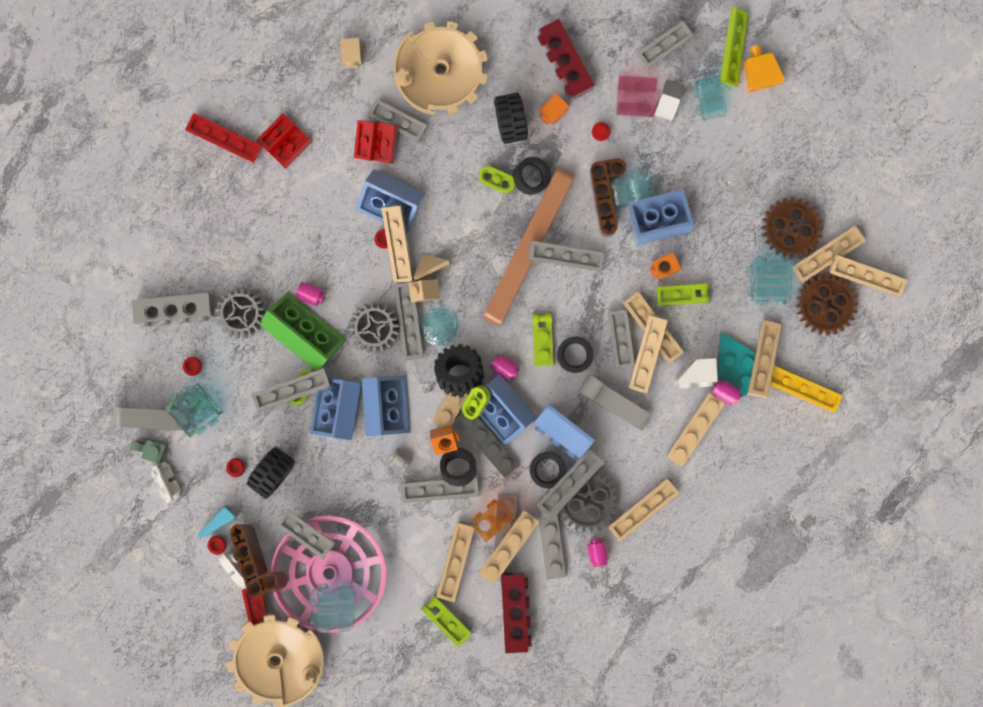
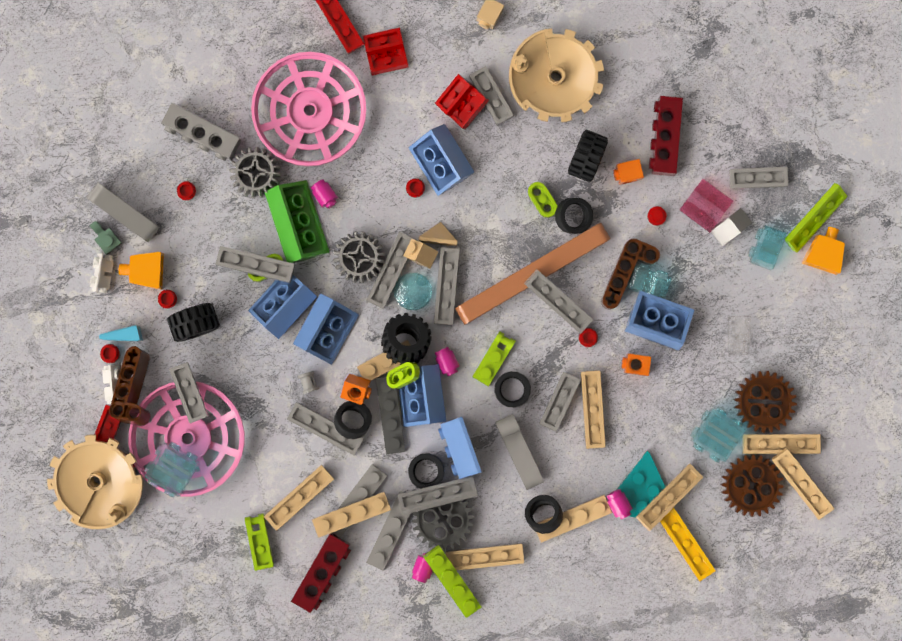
camera: 30 degrees right, 0 degrees up
clear light blue brick [165,383,223,438] -> none
tan plate [381,205,414,283] -> none
clear orange brick [471,499,516,542] -> none
tan plate [629,314,669,394] -> none
lime plate [656,283,711,307] -> none
white slope [674,358,718,388] -> none
none -> light orange torso [118,252,164,290]
none -> bright pink dish [251,52,367,167]
none -> lime plate [423,545,481,618]
none -> light grey plate [434,247,460,325]
none -> black tyre [525,495,563,534]
none -> red plate [579,328,598,347]

